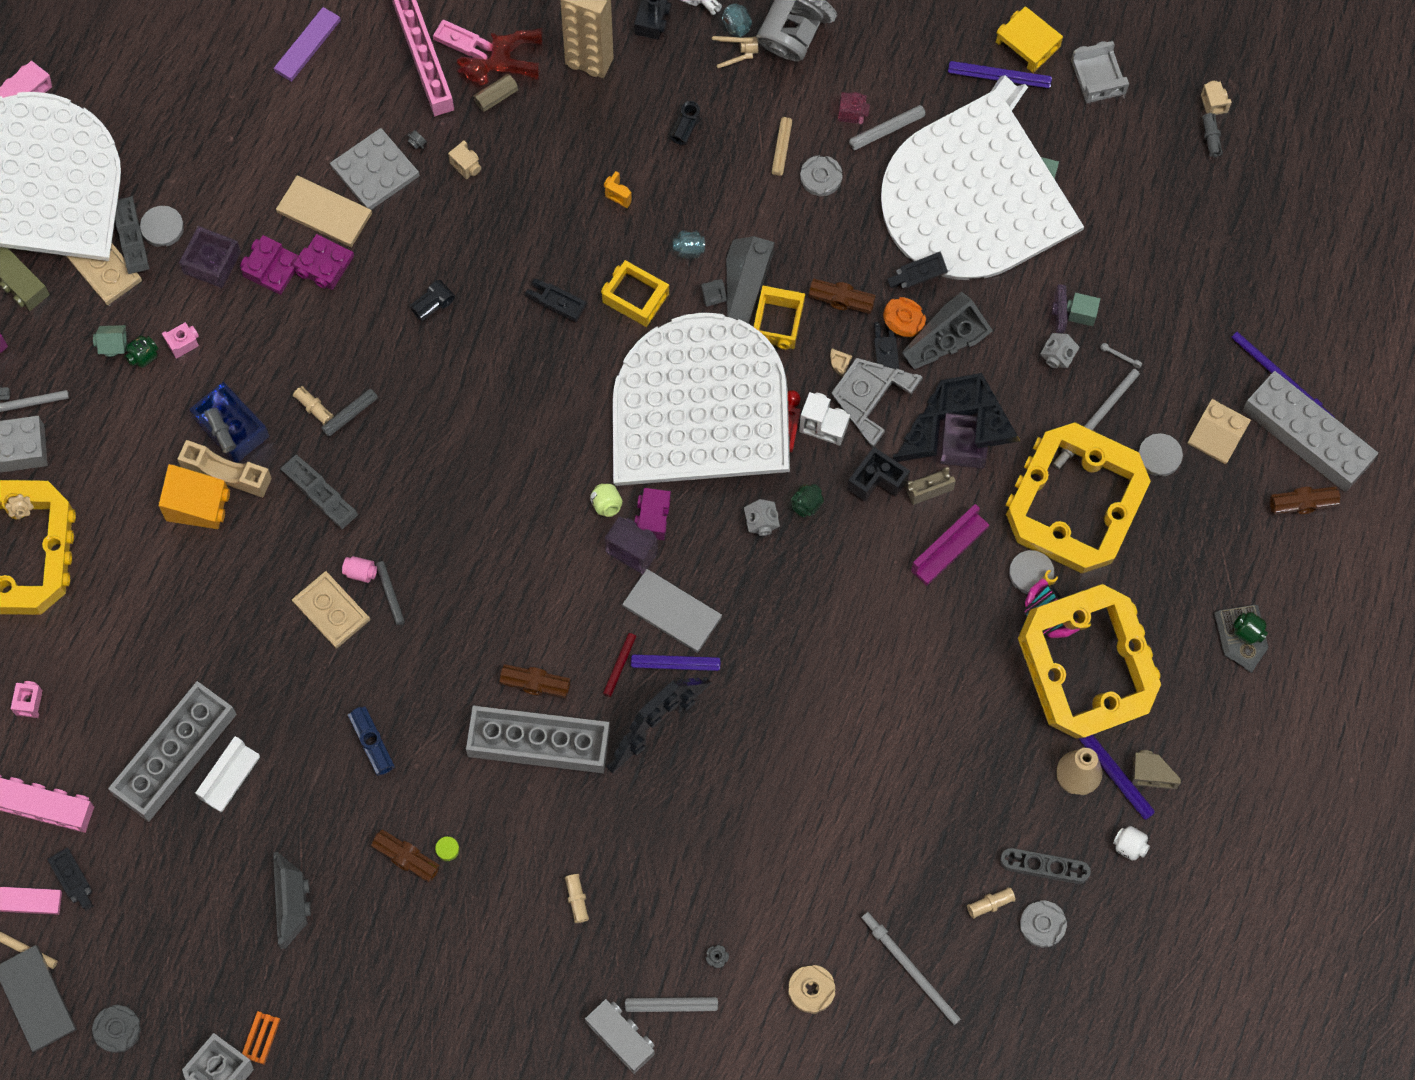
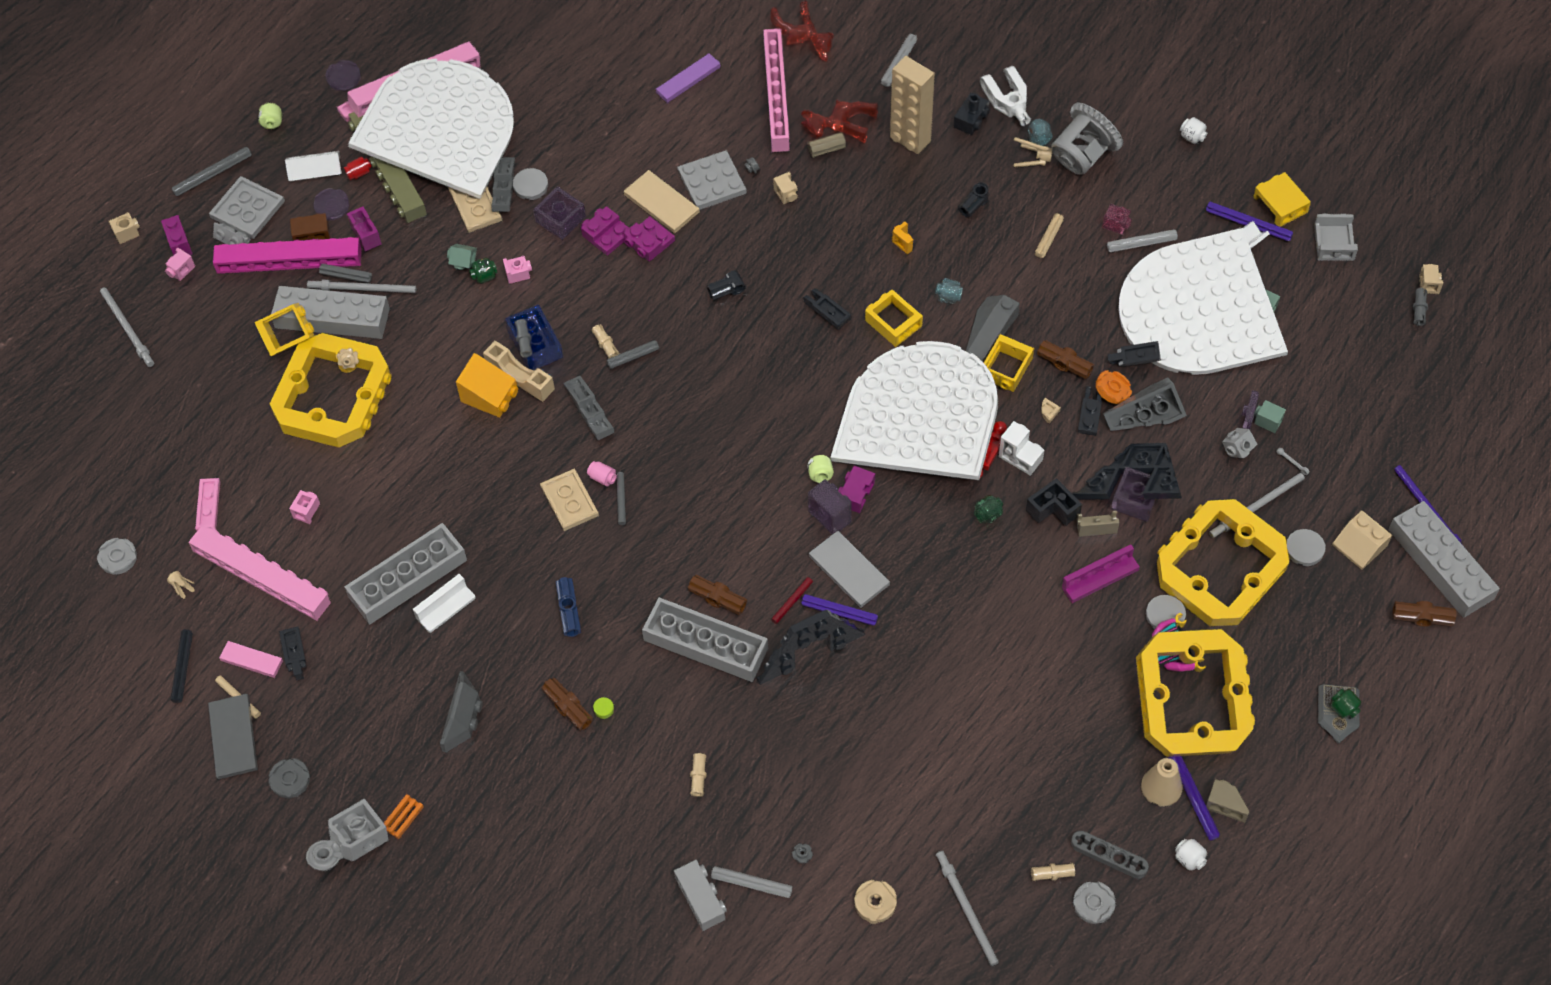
camera: 20 degrees right, 10 degrees down
bright pink hinge [433,20,494,62] -> none
dark grey tile [701,279,727,307] -> none
light grey brick [744,499,780,536] -> none
light grey tile [800,155,842,196] -> none
light grey wing [832,358,923,447] -> none

